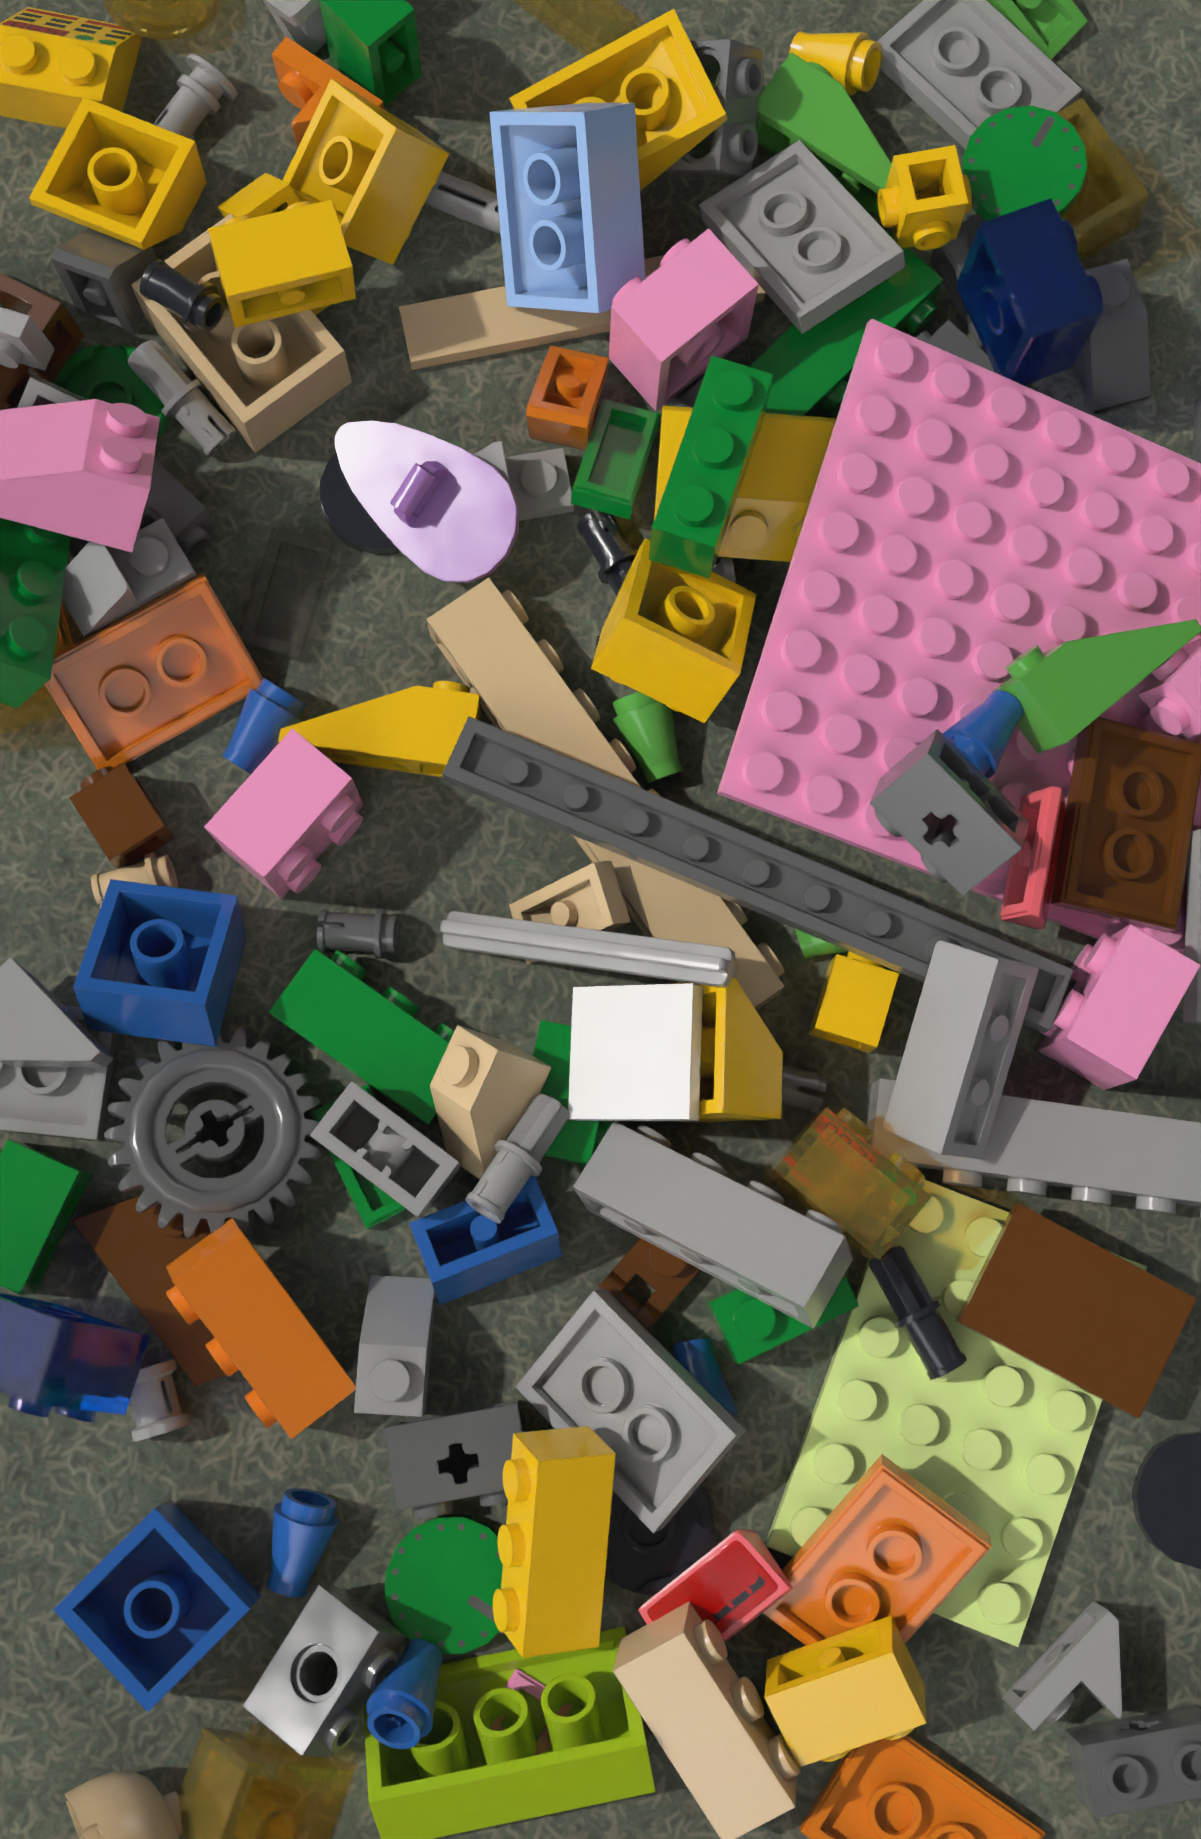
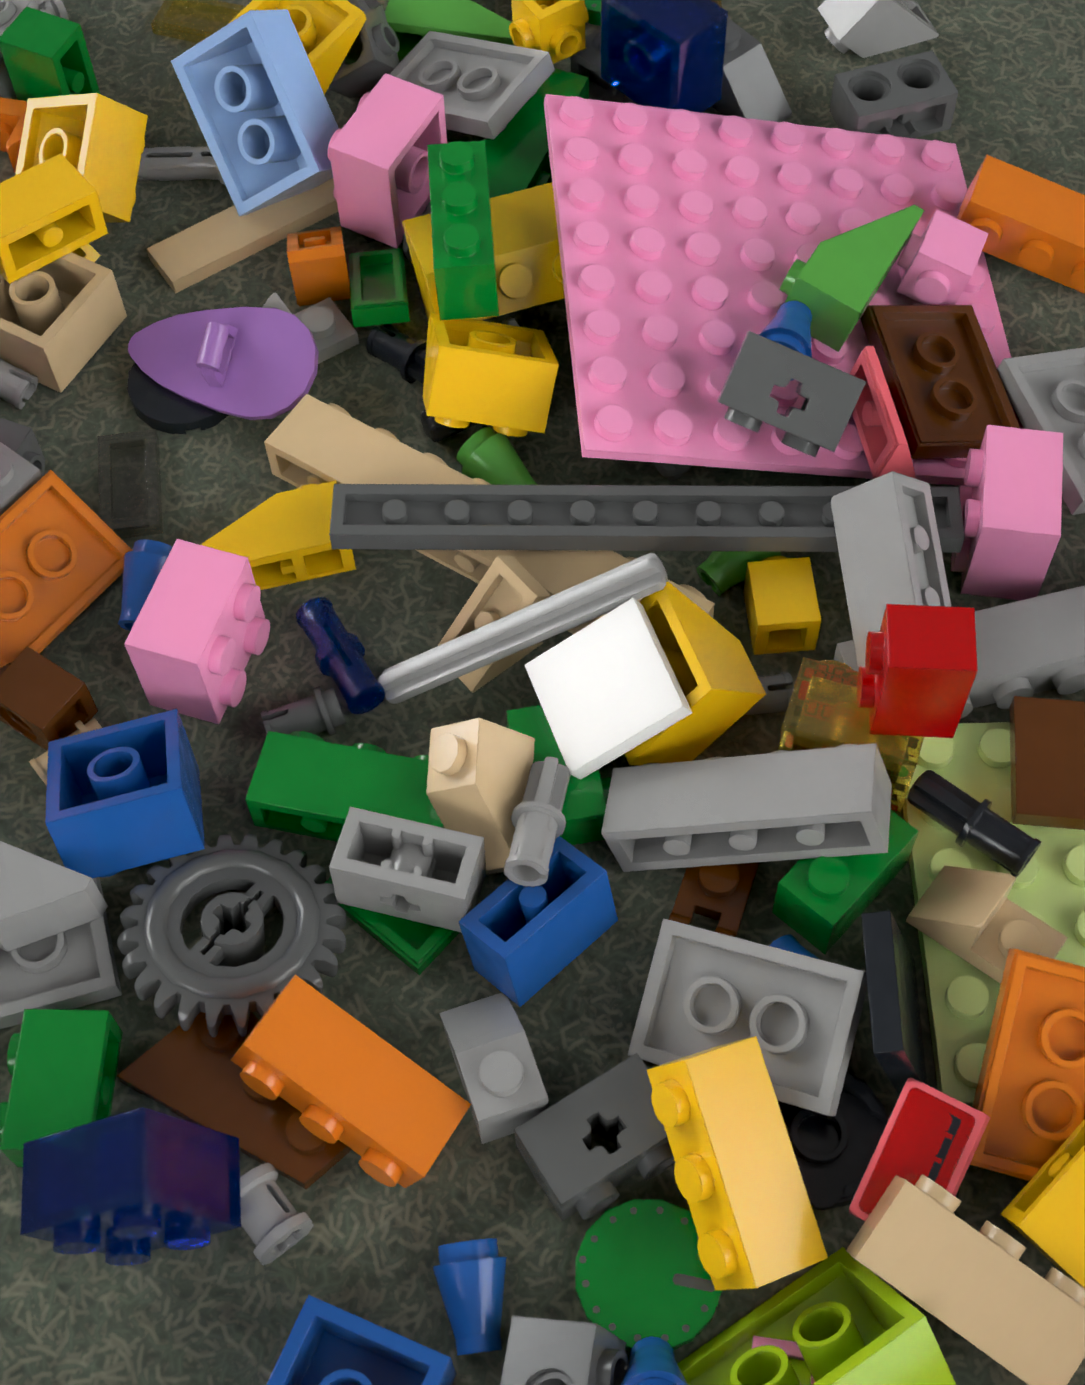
camera: 15 degrees left, 20 degrees down
none -> clear blue pin [296,597,386,714]
none -> red brick [857,604,978,738]
none -> black tile [861,910,927,1095]
none -> tan slope [906,865,1068,984]

